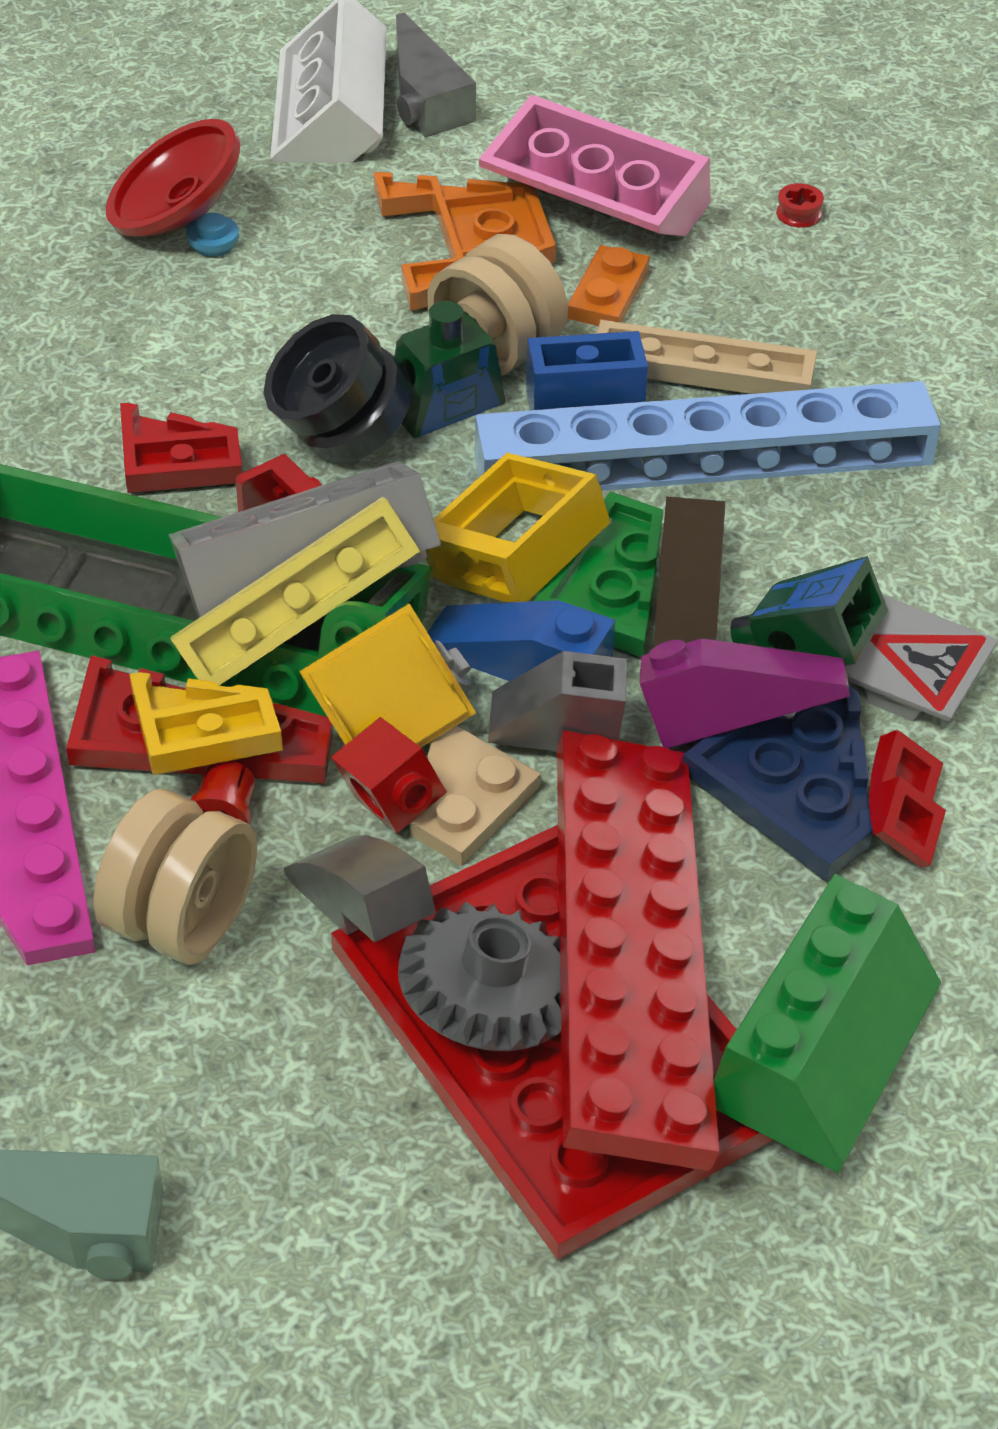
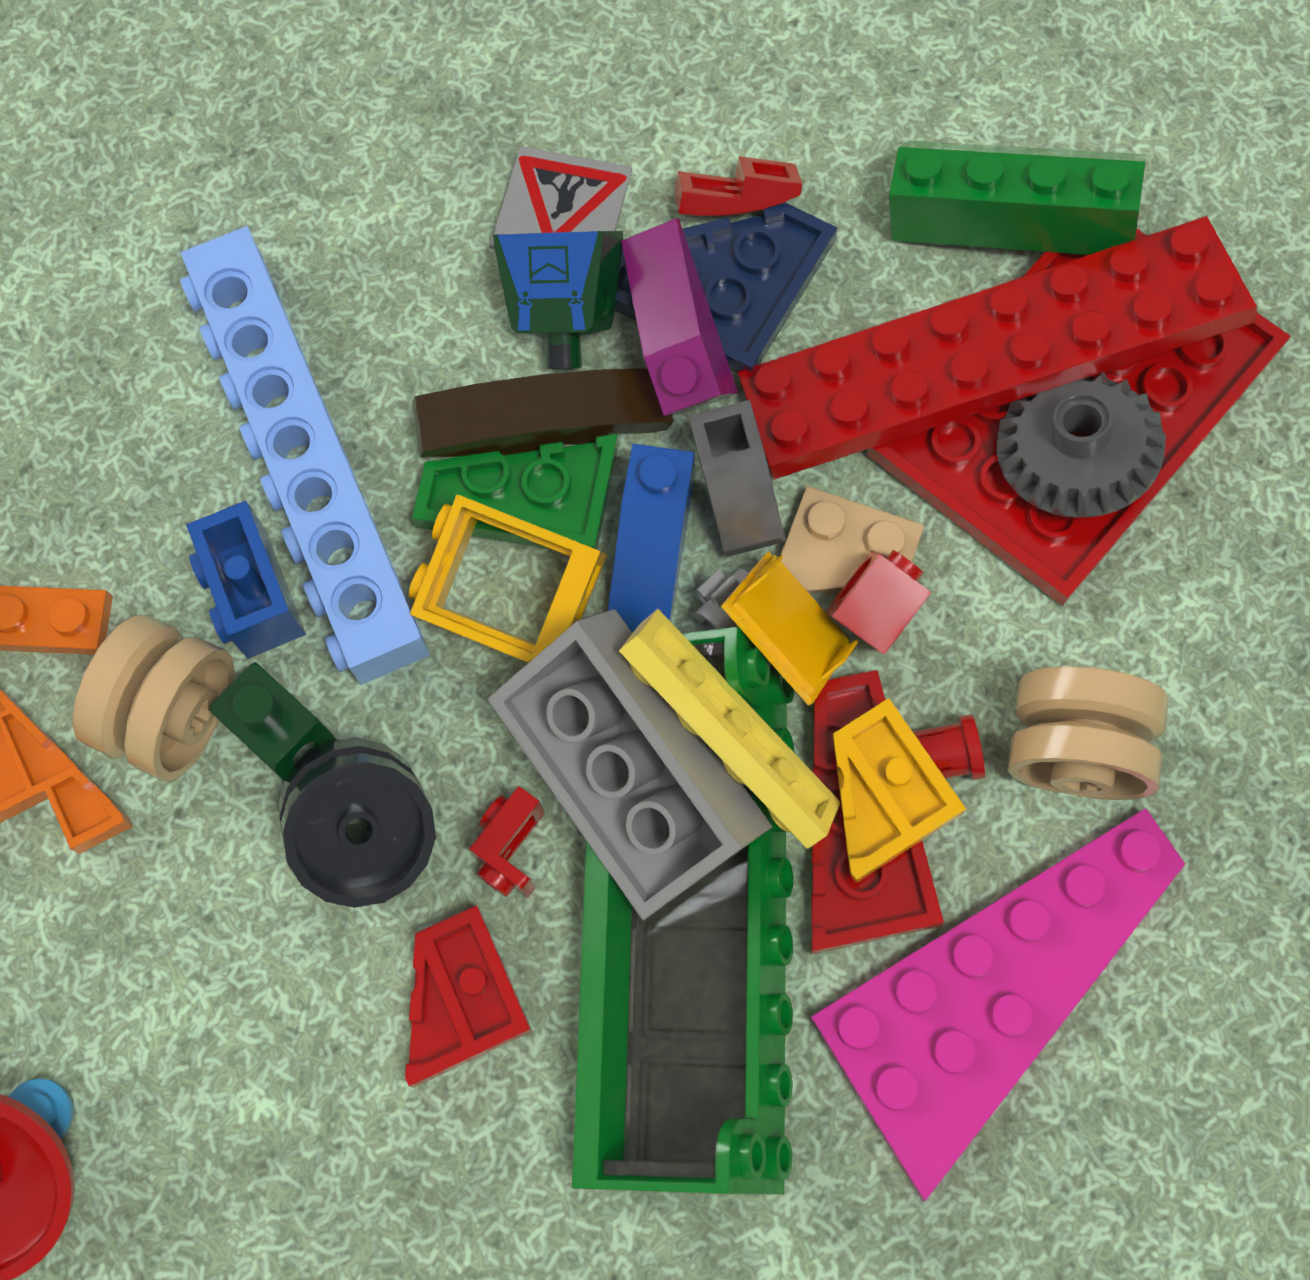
camera: 100 degrees left, 25 degrees up
flat silver slope [284,835,436,942] -> none
tan plate [597,320,817,394] -> none

